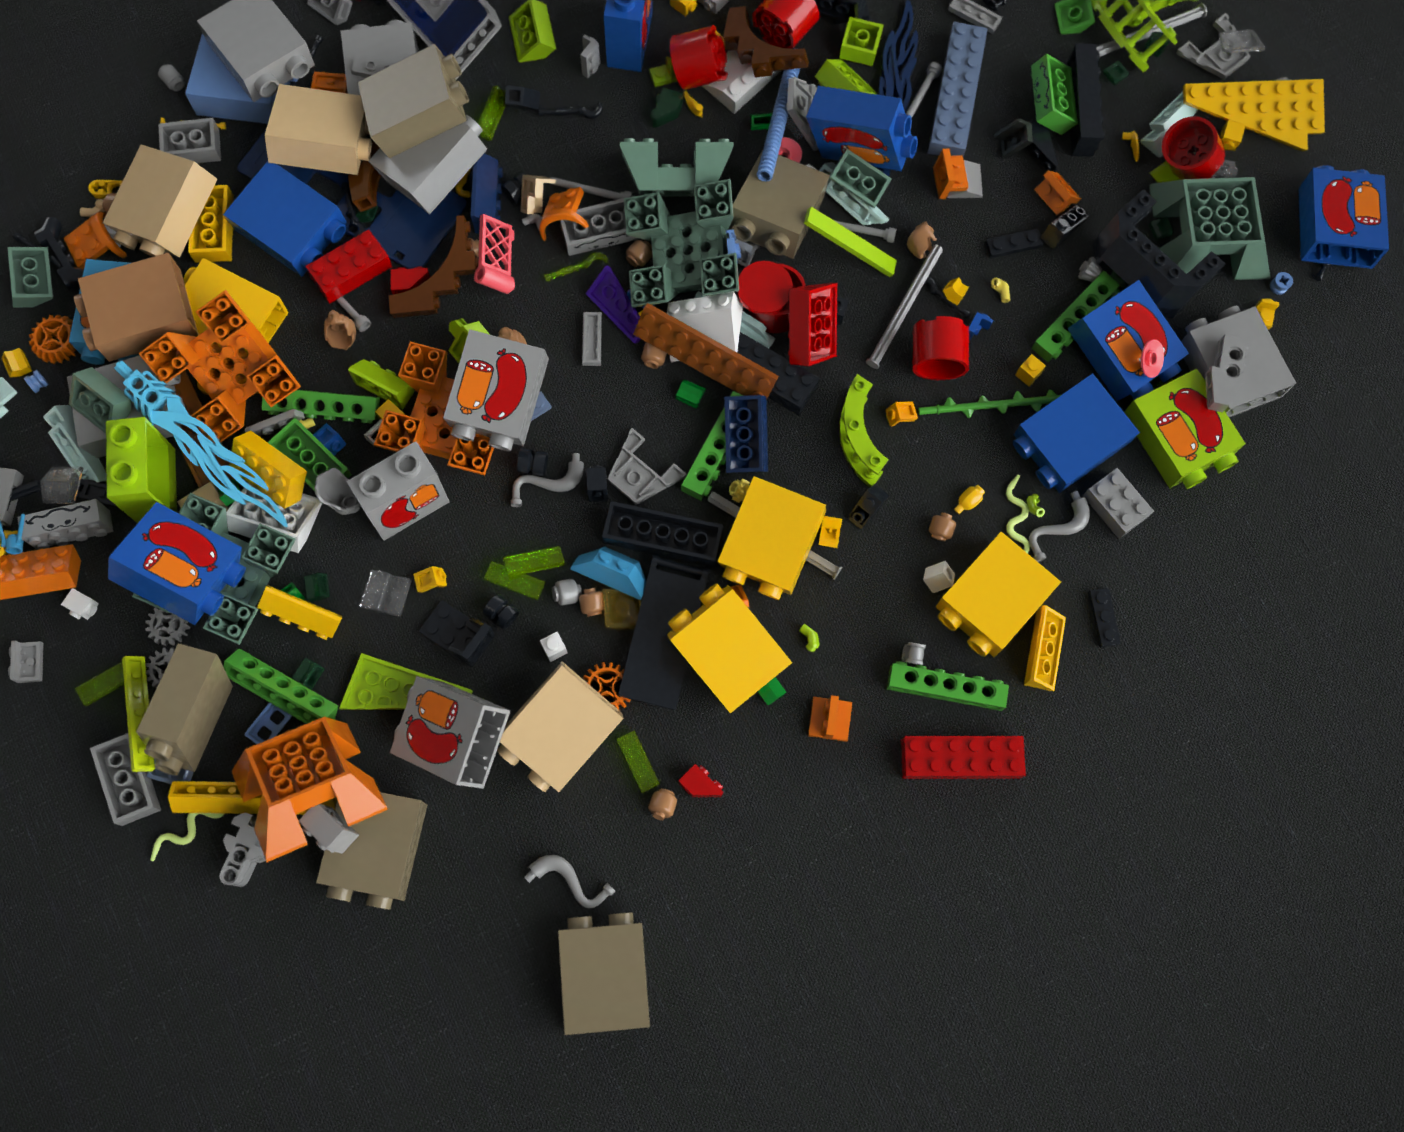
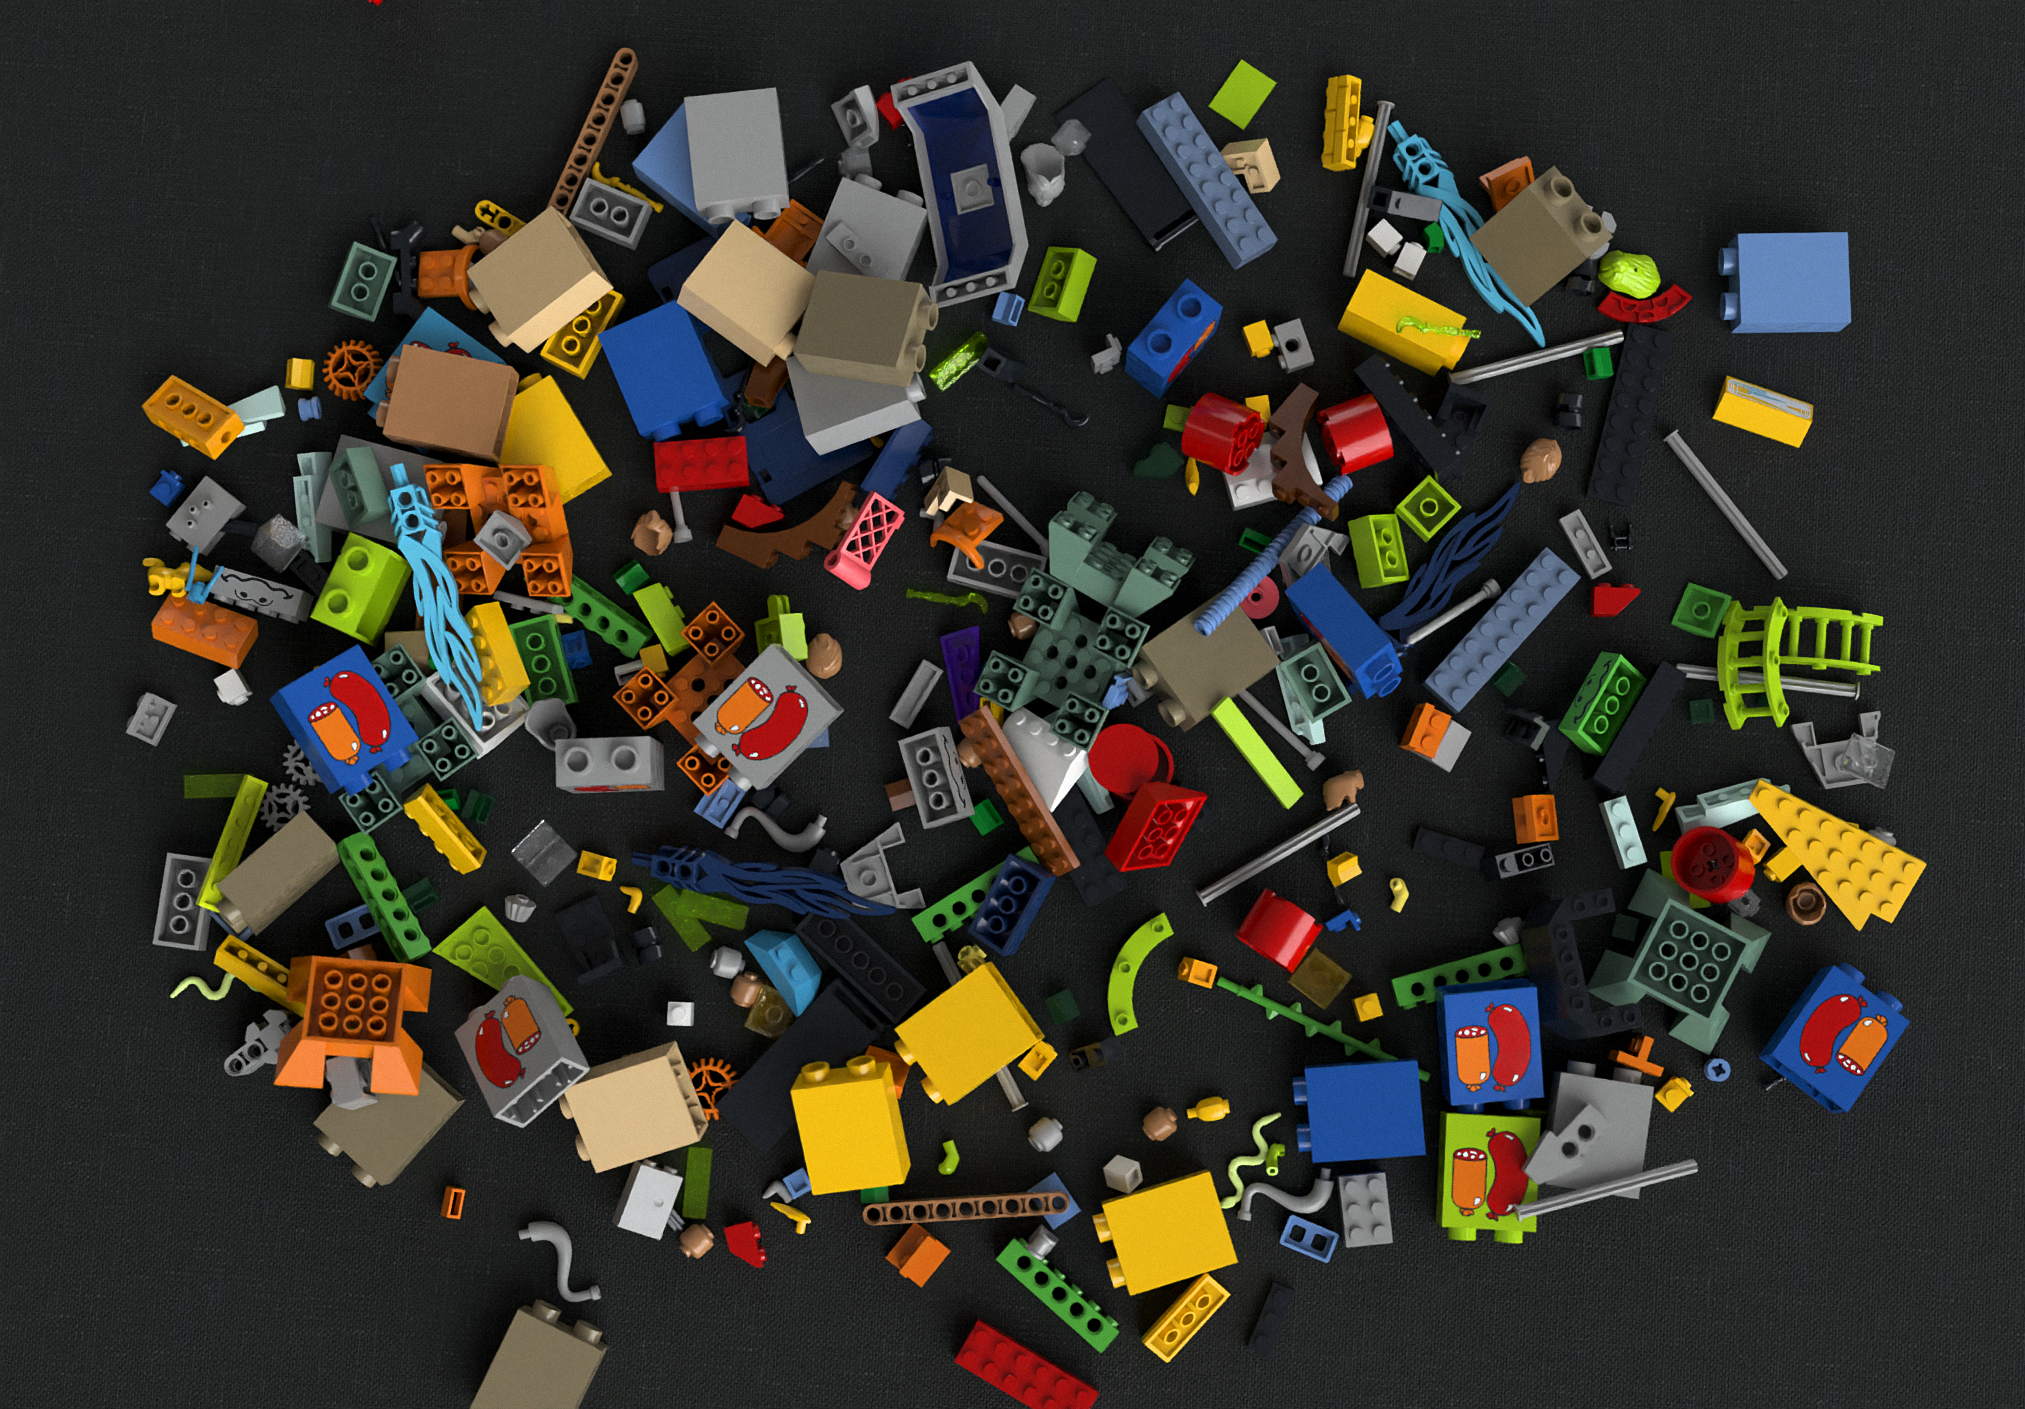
camera: 40 degrees right, 10 degrees up
coral dish [1140,339,1164,378] -> none
none -> orange piece [441,1185,465,1219]
none -> light grey slope [473,509,532,571]
none -> light grey piece [505,894,536,922]
none -> medium nougat beam [546,48,638,220]
none -> green piece [612,559,651,596]
none -> piece [612,1159,689,1240]
none -> yellow animal [620,886,643,914]
none -> dark blue piece [631,845,897,919]
none -> medium blue plate [694,779,747,829]
none -> light grey animal [762,1181,793,1204]
none -> yellow bar [770,1202,811,1234]
none -> medium blue plate [783,1167,811,1199]
none -> clear brick [838,147,873,180]
none -> medium nougat beam [863,1190,1070,1225]
none -> reddish brown piece [885,778,916,811]
none -> light grey brick [898,727,975,829]
none -> medium blue piece [992,291,1025,326]
none -> medium blue plate [1027,1172,1081,1230]
none -> light grey head [1028,1117,1063,1152]
none -> clear green piece [1044,989,1081,1026]
none -> medium blue piece [1280,1215,1339,1263]
none -> clear yellow slope [1288,948,1352,1010]
none -> clear green piece [1488,660,1527,698]
none -> light grey axle [1513,1159,1698,1222]
none -> red slope [1590,583,1640,617]
none -> light aqua brick [1599,796,1647,869]
none -> orange bracket [1608,1035,1664,1077]
none -> medium nougat hair [1785,881,1826,925]

